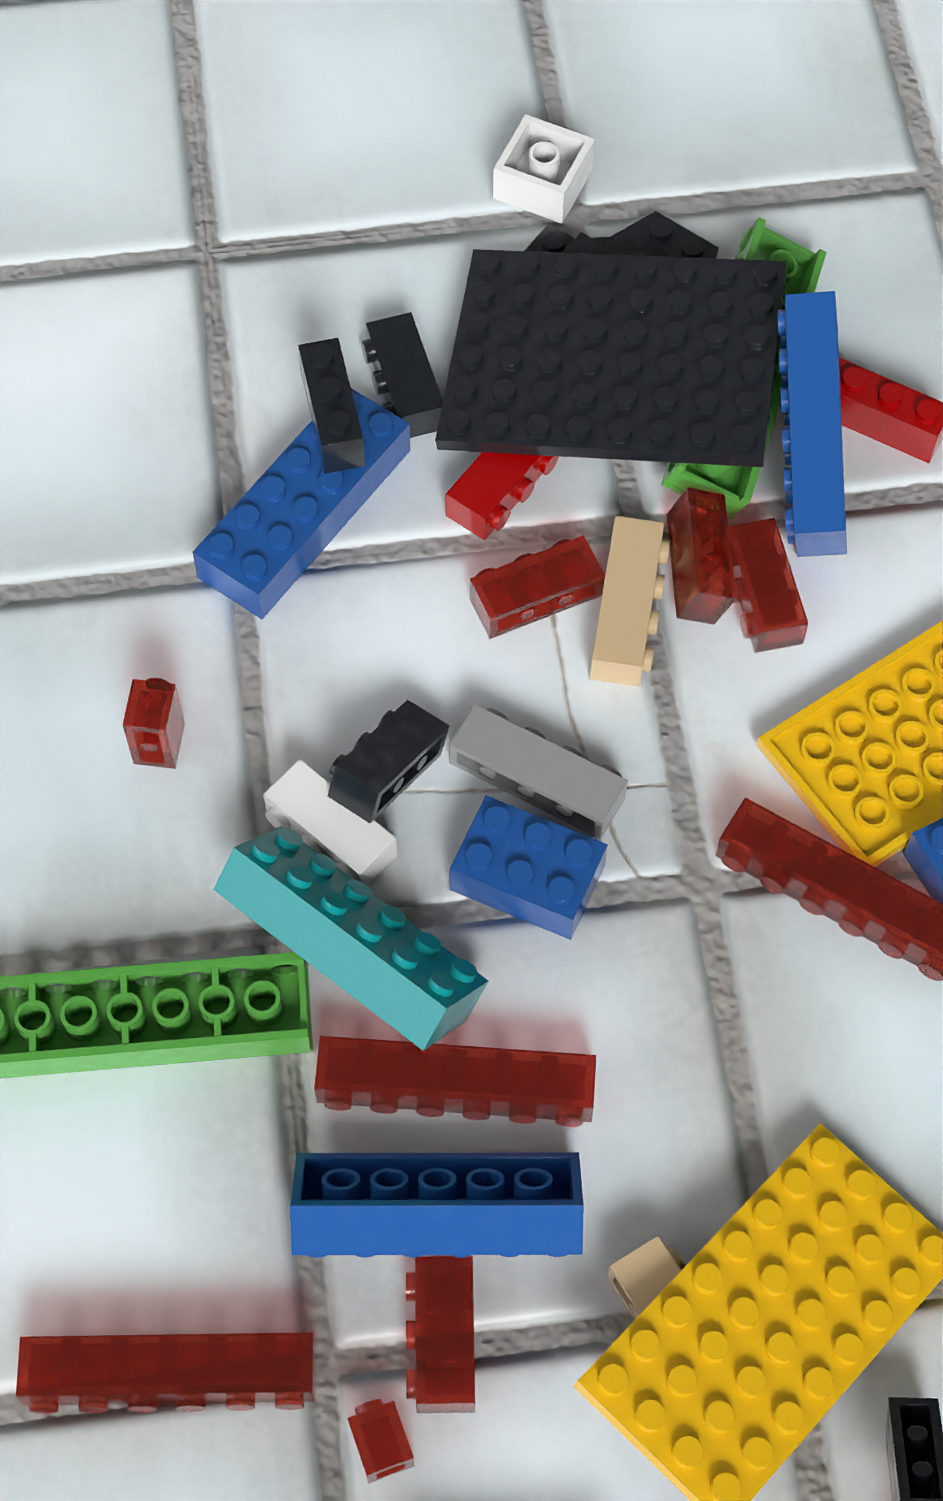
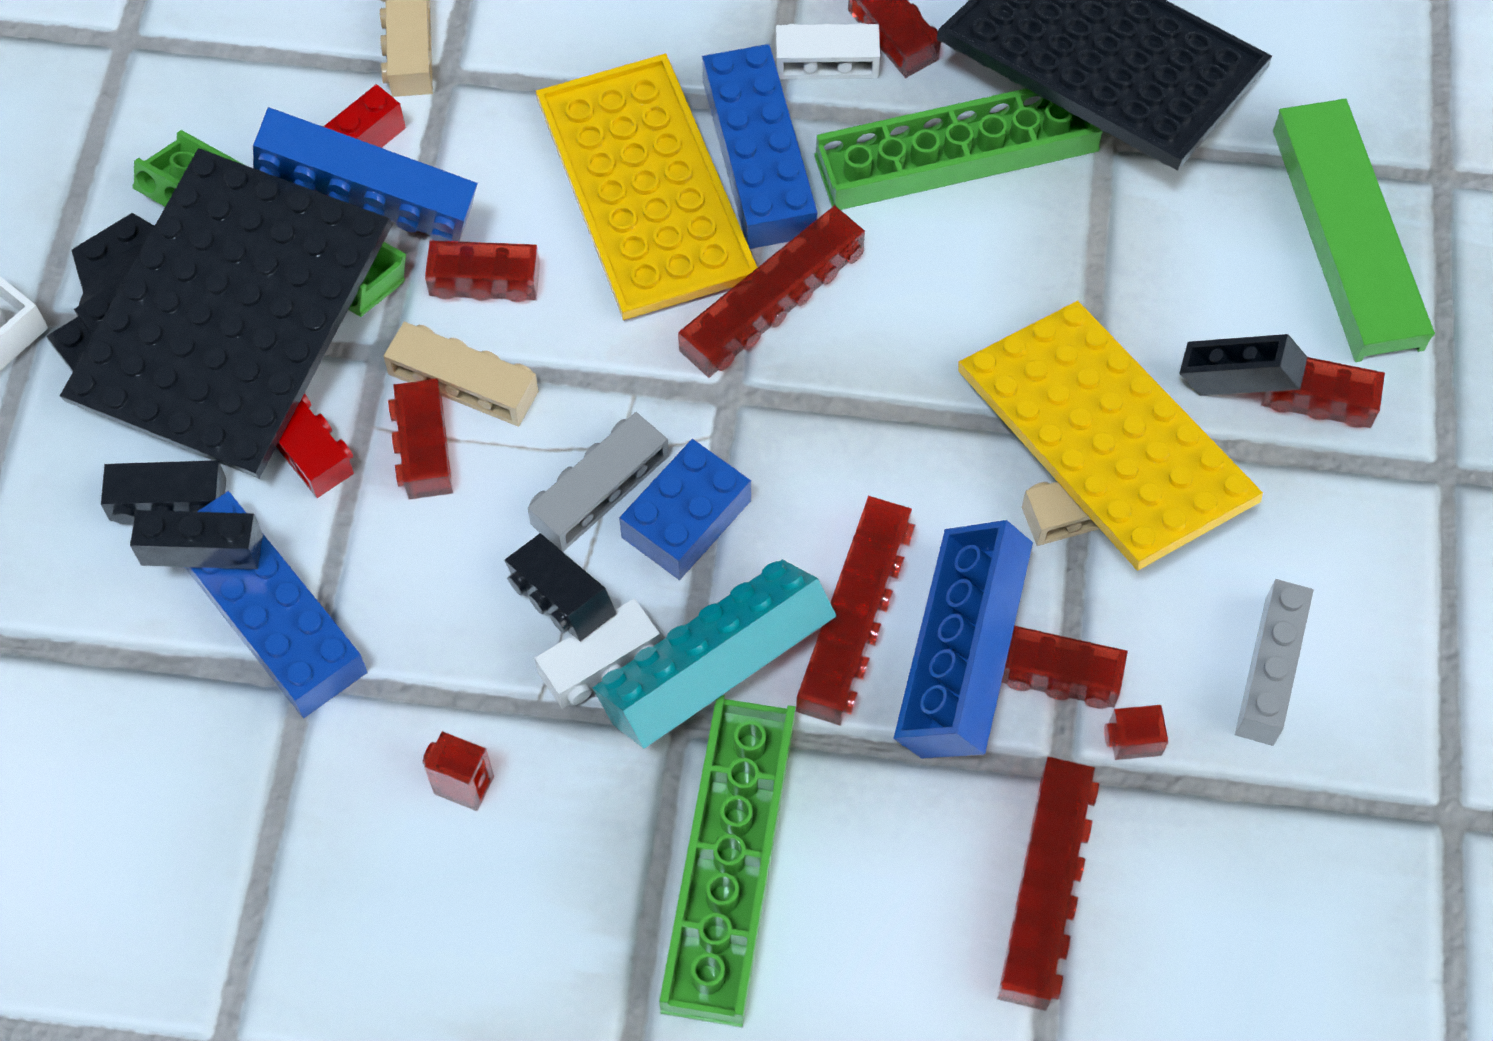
camera: 75 degrees left, 0 degrees up
clear red brick [666,487,737,625] -> none

